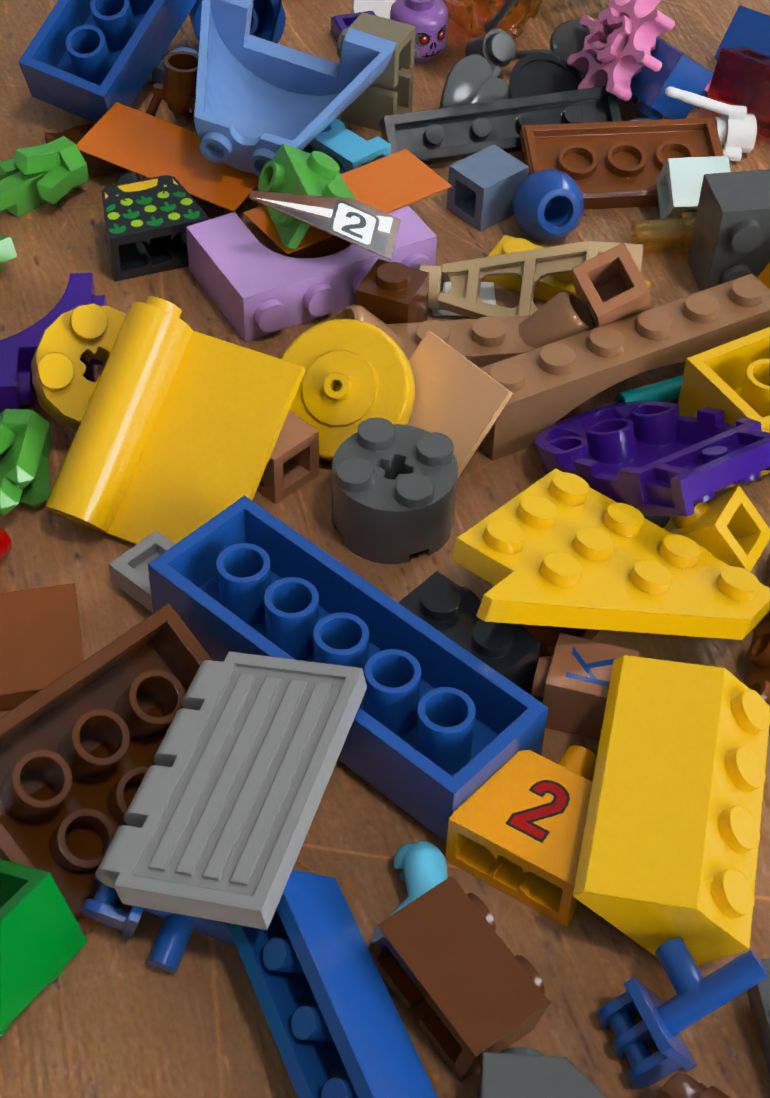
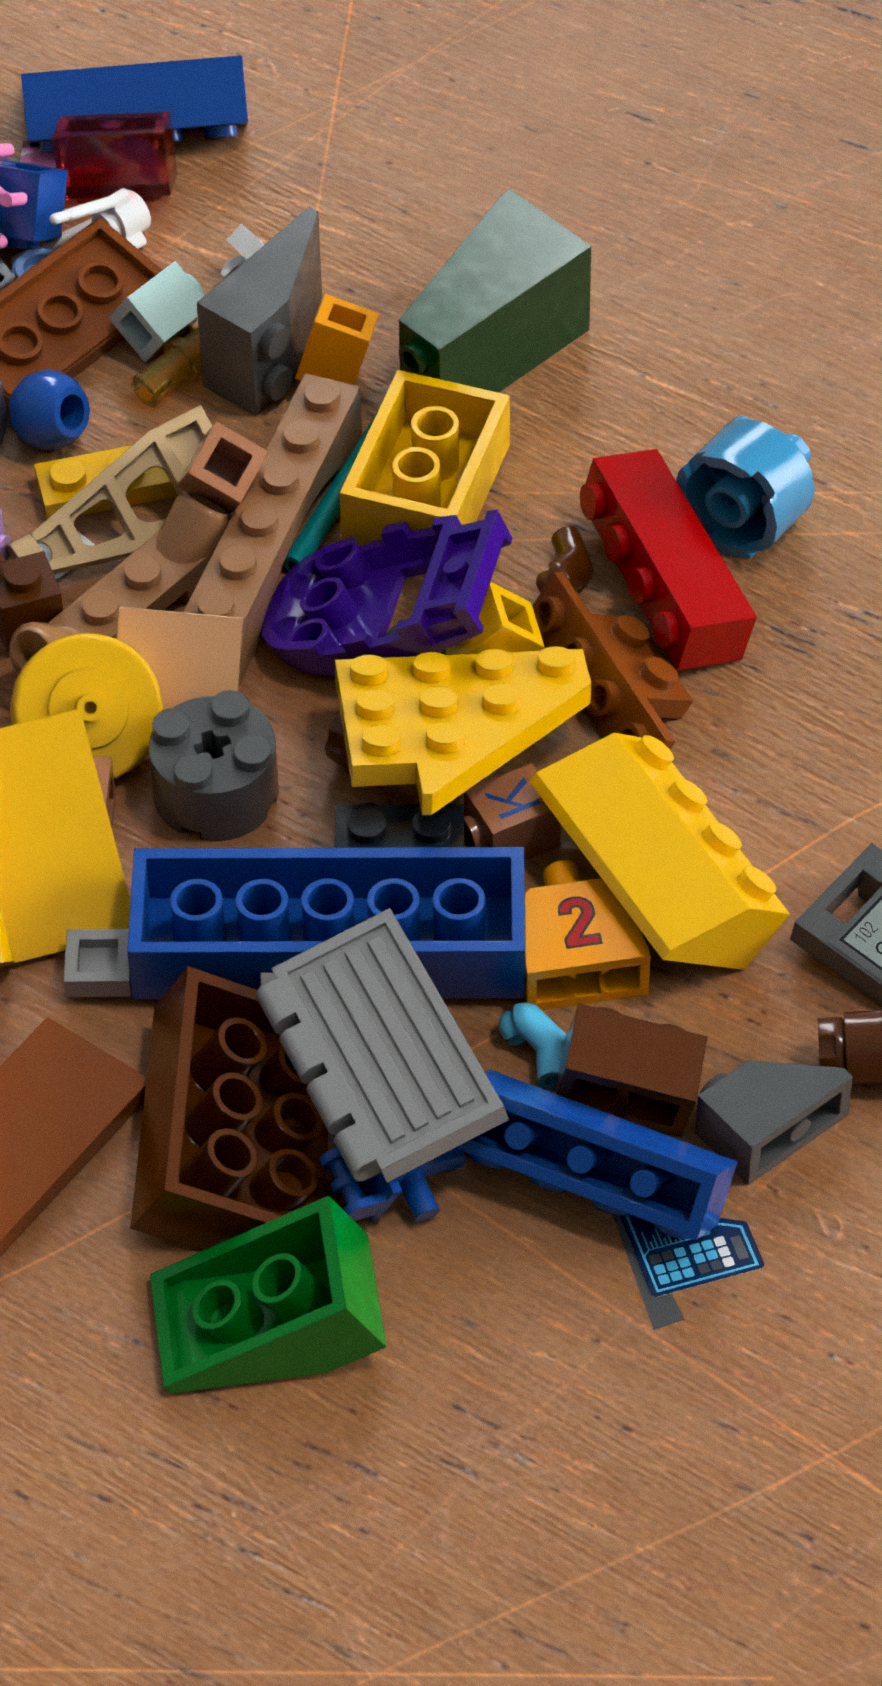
camera: 40 degrees left, 5 degrees up
blue arm [597,938,769,1089] -> none

